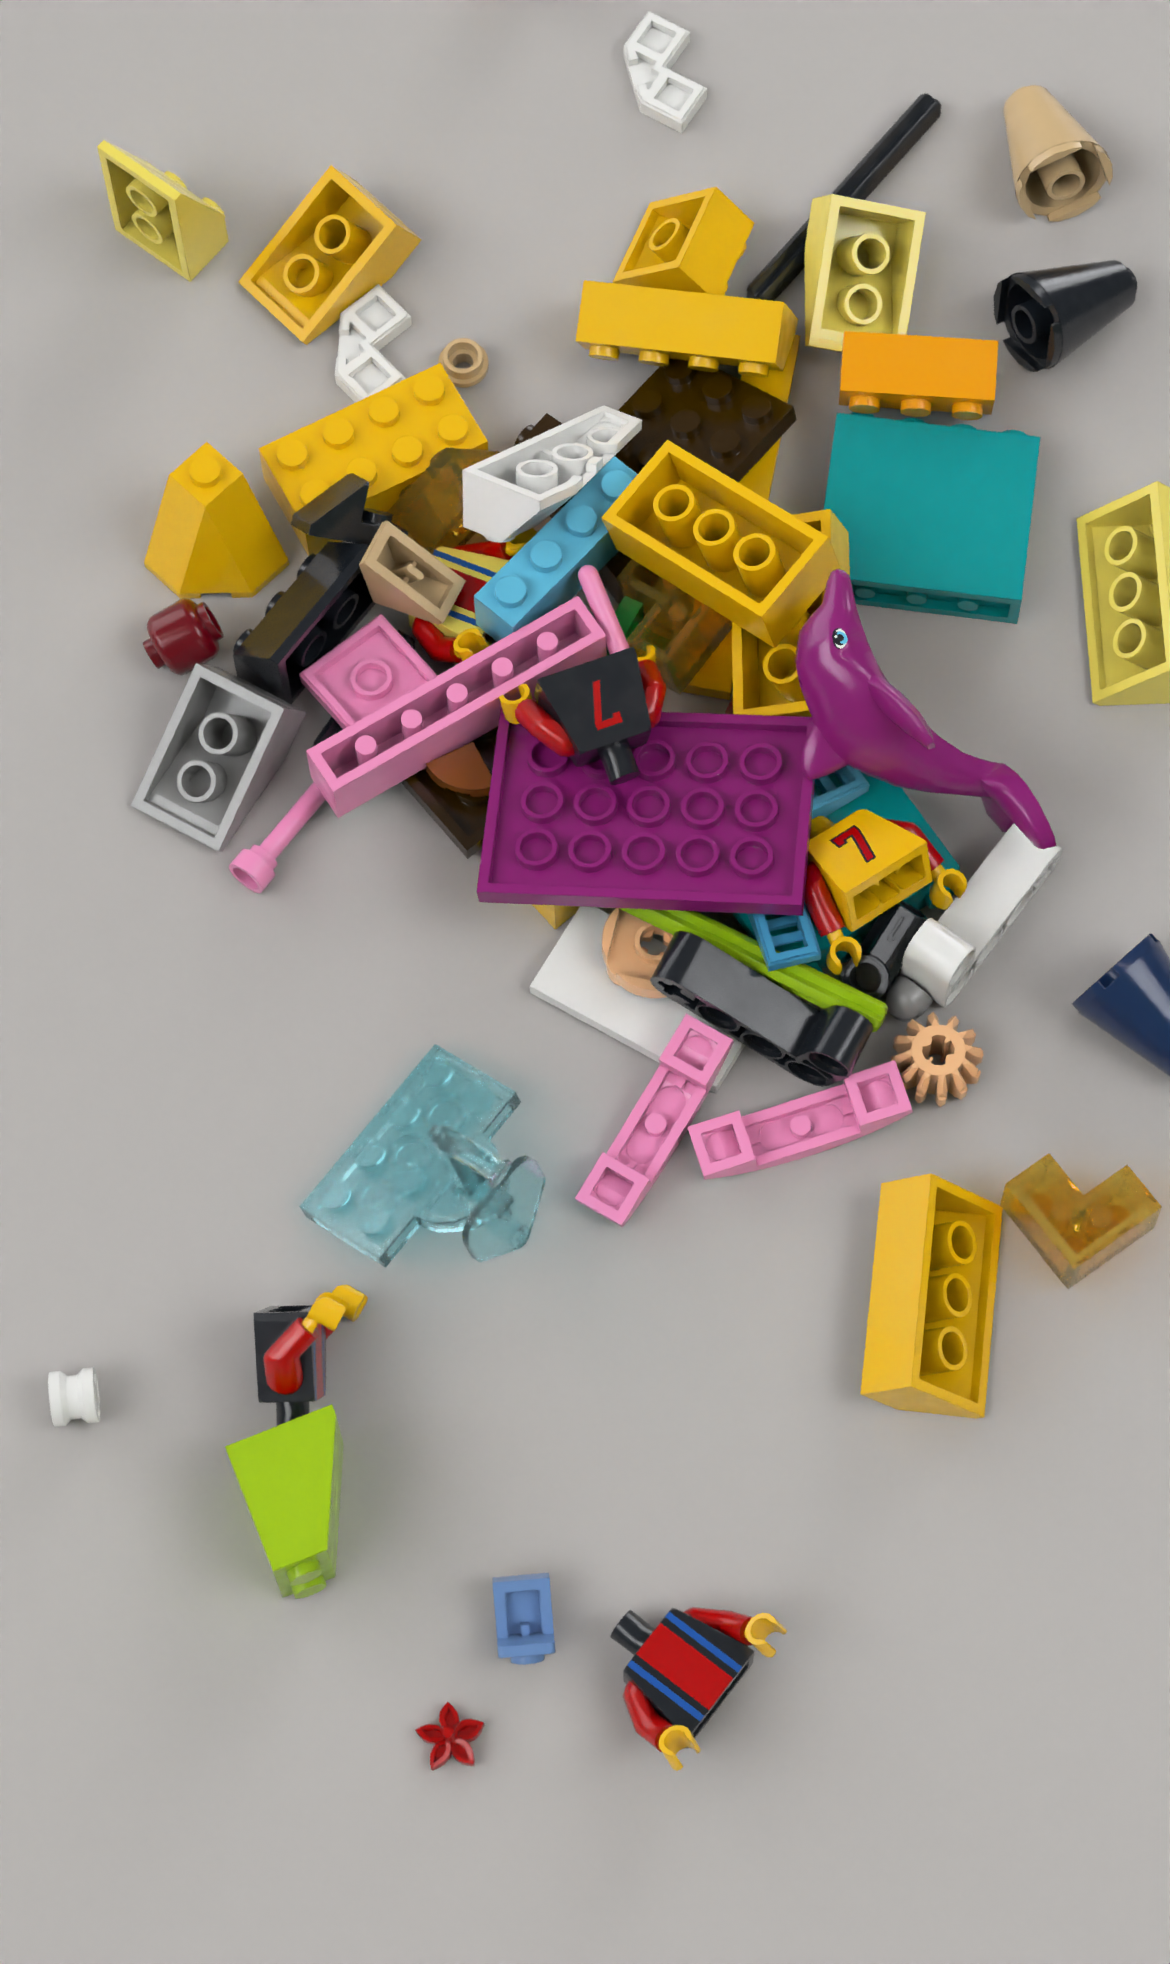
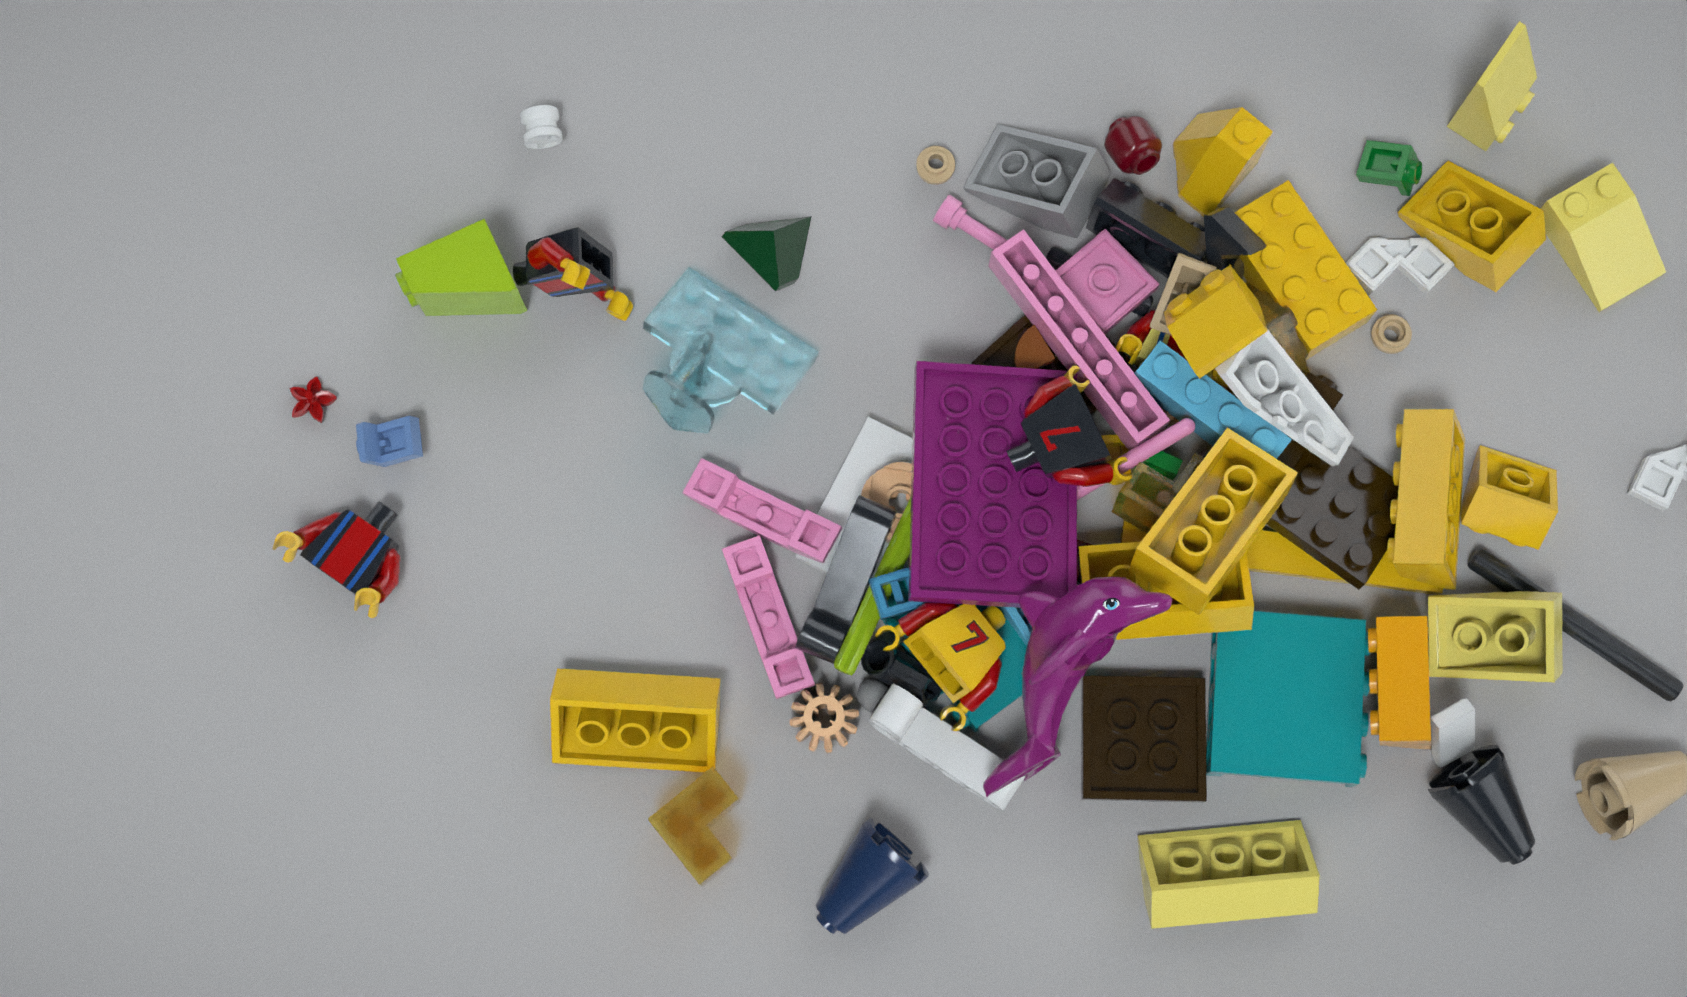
camera: 85 degrees right, 10 degrees up
none -> dark green slope [721,216,812,292]
none -> tan plate [916,146,955,185]
none -> dark brown plate [1081,676,1207,803]
none -> yellow slope [1164,265,1268,379]
none -> green bracket [1356,140,1422,196]
none -> white tile [1431,698,1475,769]
none -> light yellow slope [1540,163,1666,312]

